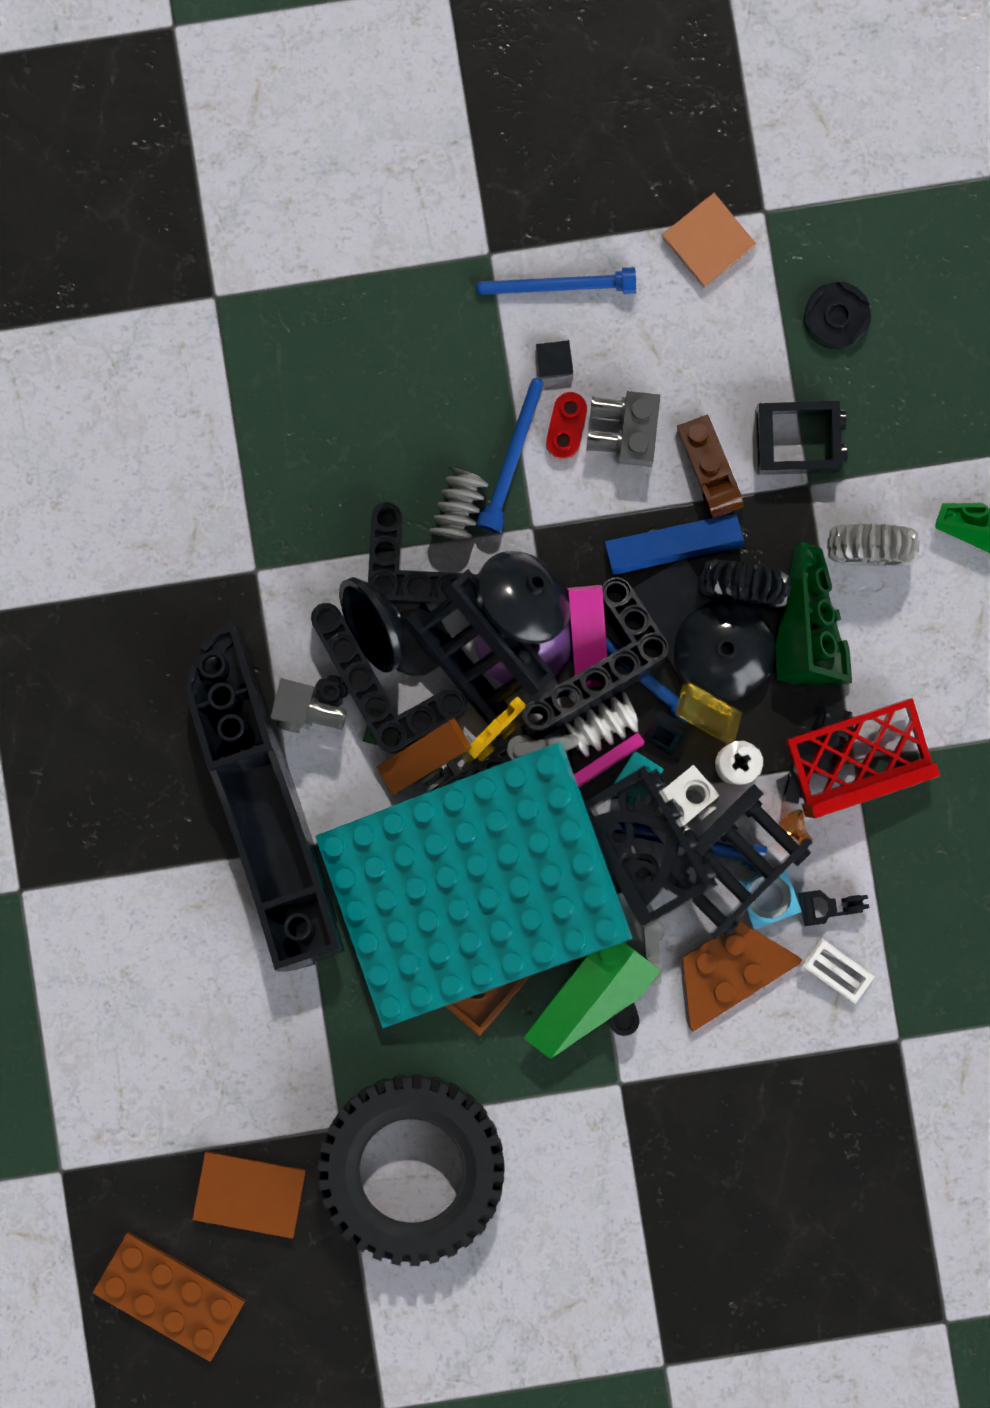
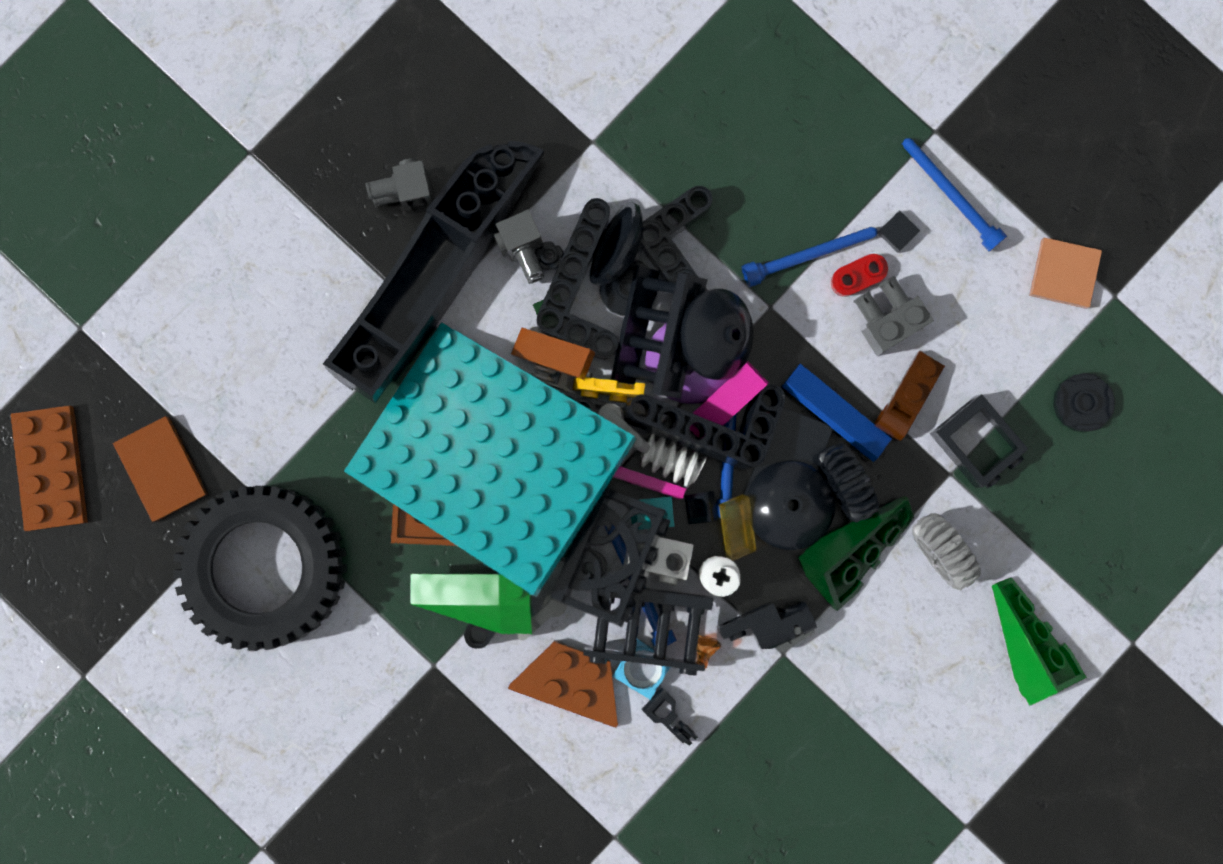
camera: 45 degrees right, 0 degrees up
light grey piece [429,467,488,542] -> none
red fence [785,698,940,819] -> none
white tile [800,937,875,1004] -> none
none -> dark grey brick [366,158,435,215]

